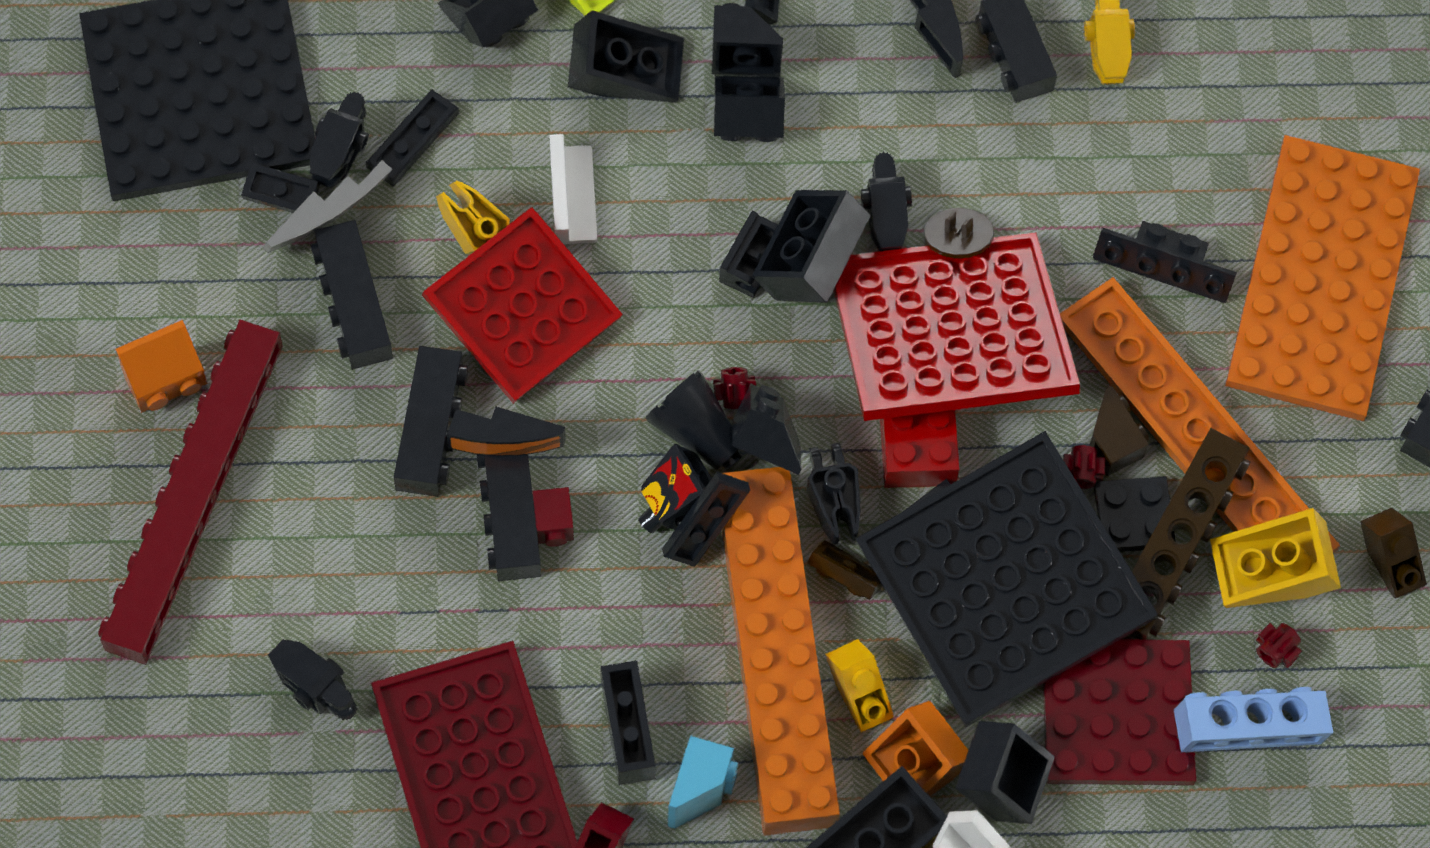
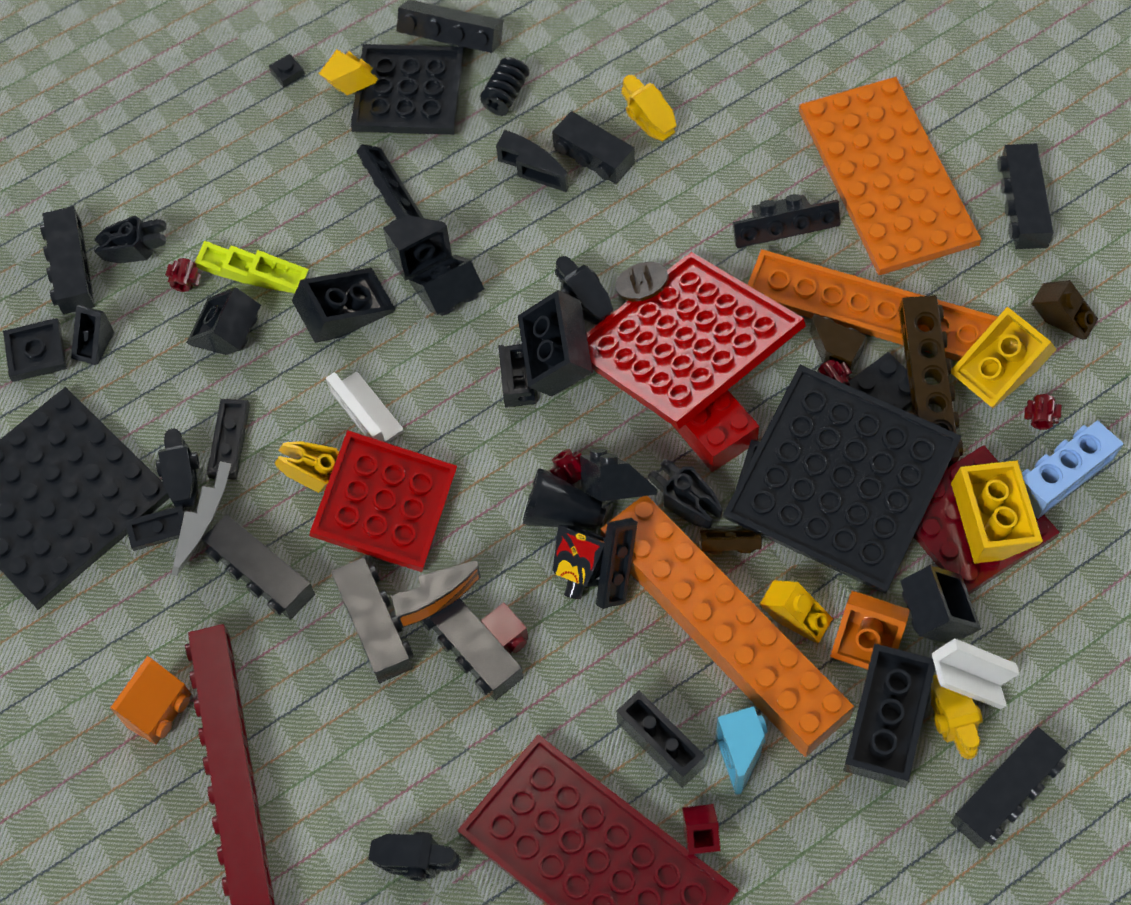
camera: 25 degrees left, 5 degrees down
none -> yellow slope [951,460,1043,564]

